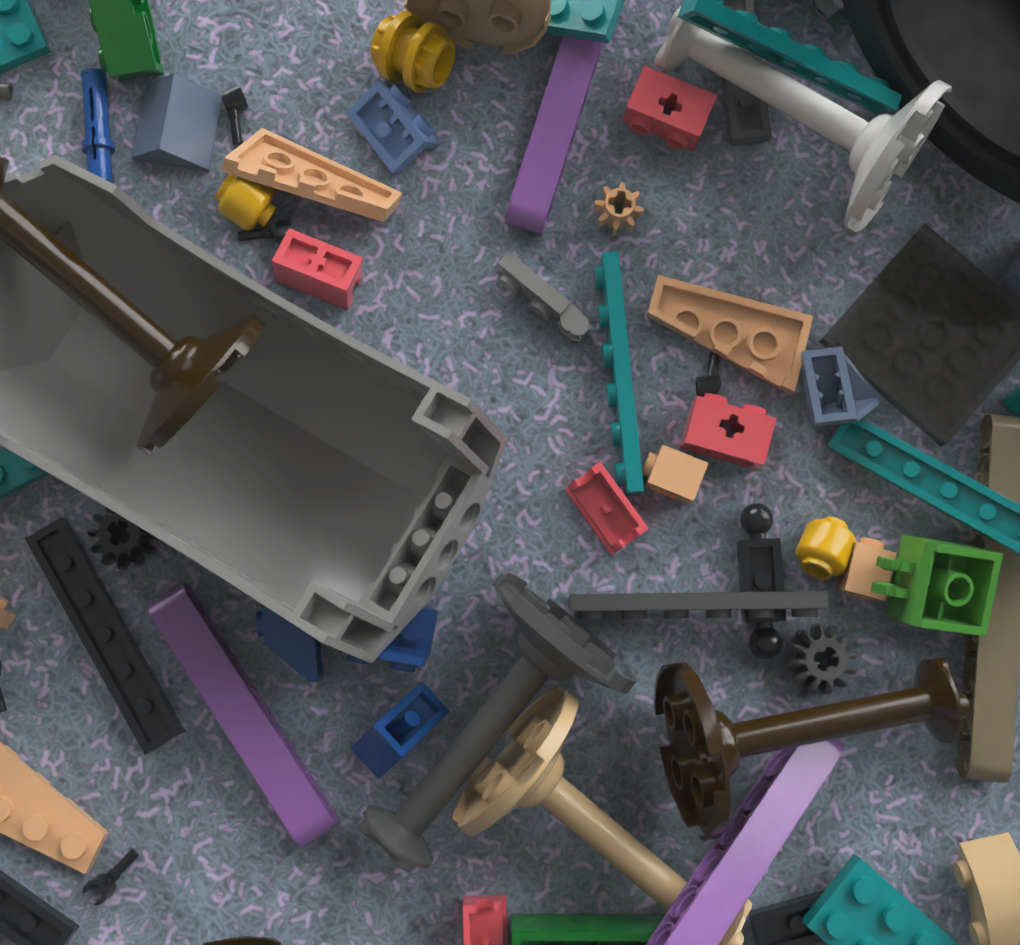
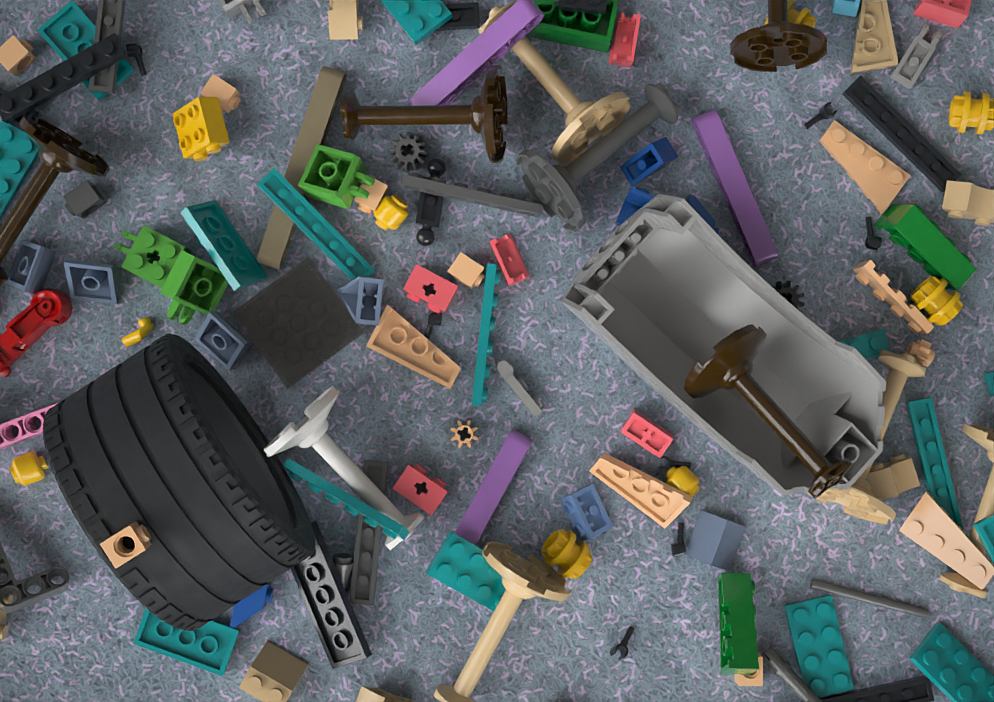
camera: 160 degrees left, 5 degrees up
black plate [25,517,186,755] -> none
blue pin [80,68,115,184] -> none

